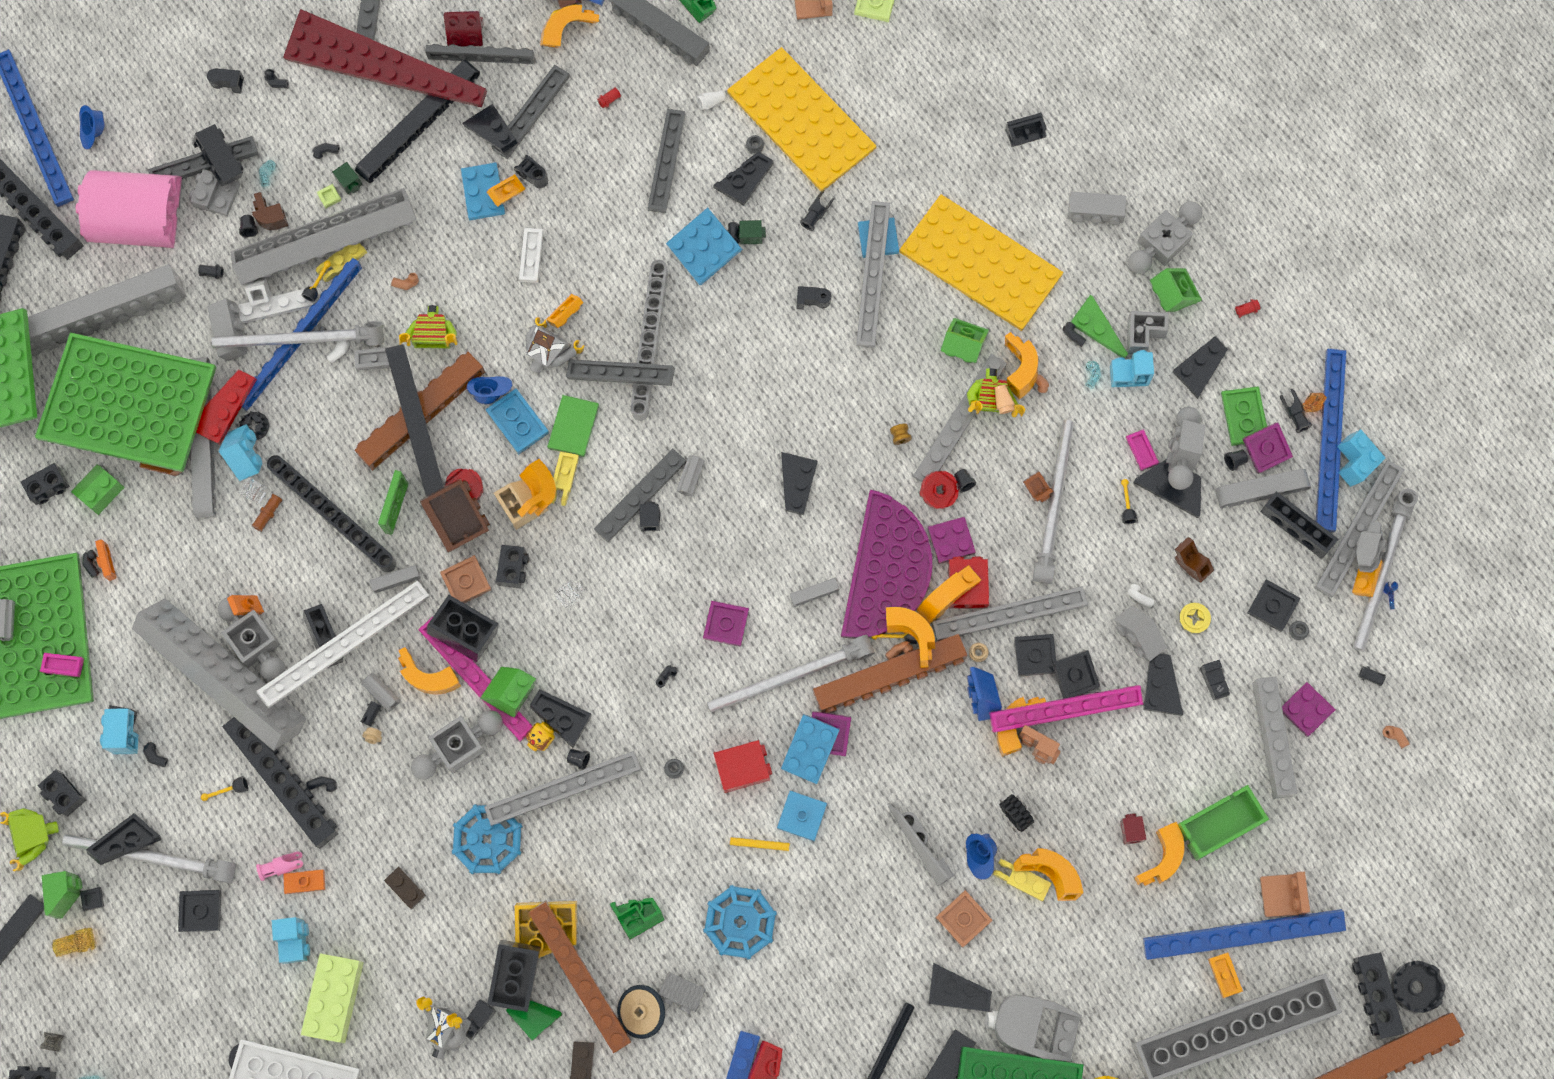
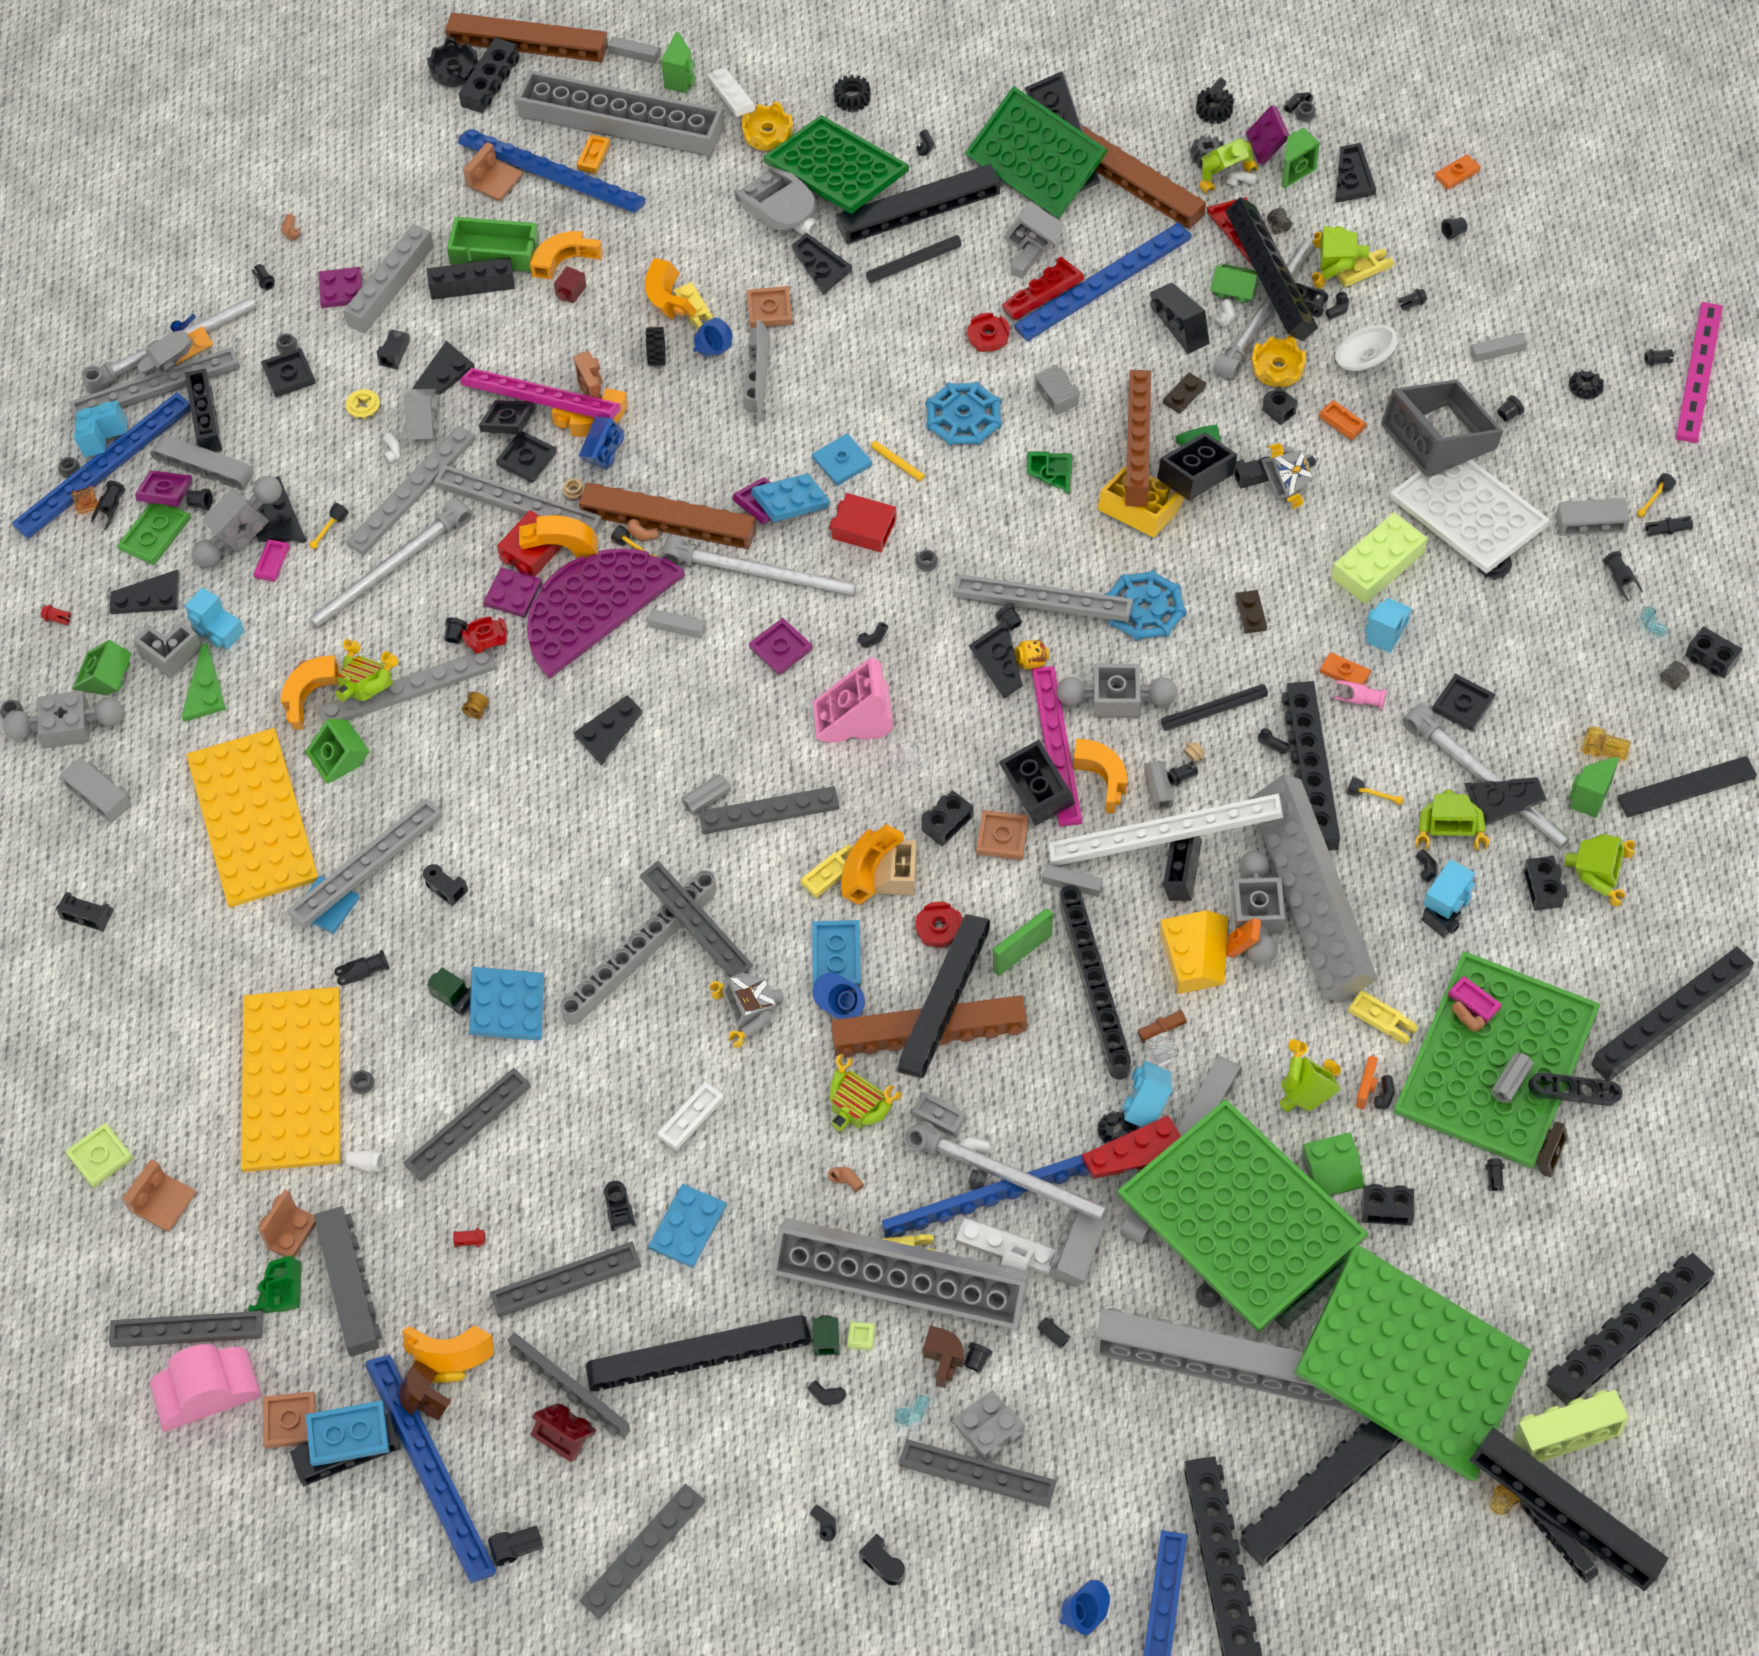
camera: 145 degrees left, 15 degrees down
bright pink cylinder [76,170,182,248] -> none
black tile [80,887,104,912] -> none
black wedge [192,124,244,187] -> none
dark red wing [283,9,487,108] -> none
hinge [301,261,331,302] -> none
reddish brown container [420,478,490,553] -> none
black wing [462,104,518,153] -> none
bright green slope [481,667,536,718] -> none
light orange plate [487,174,526,207] -> none
light orange plate [546,294,584,328] -> none
bright green tile [547,395,599,457] -> none
tan wheel [617,985,665,1039] -> none
black brick [640,502,660,531] -> none
black wing [713,152,774,206] -> none
light orange arch [886,607,935,668] -> none
light nougat cone [995,385,1015,414] -> none
dark orange bracket [1022,471,1053,502] -> none
black arm [1063,322,1086,347] -> none
clear light blue arm [1085,361,1101,389] -> none
reddish brown brick [1175,537,1214,583] -> none
none -> dark grey plate [0,700,24,719]
none -> dark grey plate [58,457,80,478]
none -> nougat bracket [259,1189,316,1258]
none -> light grey plate [346,425,476,555]
none -> black brick [427,257,515,300]
none -> bright pink brick [813,657,893,743]
none -> red plate [967,312,1010,352]
none -> yellow wedge [1159,910,1228,994]
none -> black axle [1161,684,1268,731]
none -> lime torso [1279,1039,1341,1113]
none -> light yellow hinge [1348,990,1418,1044]
none -> lime torso [1415,789,1489,851]
none -> nougat arm [1451,1001,1485,1032]

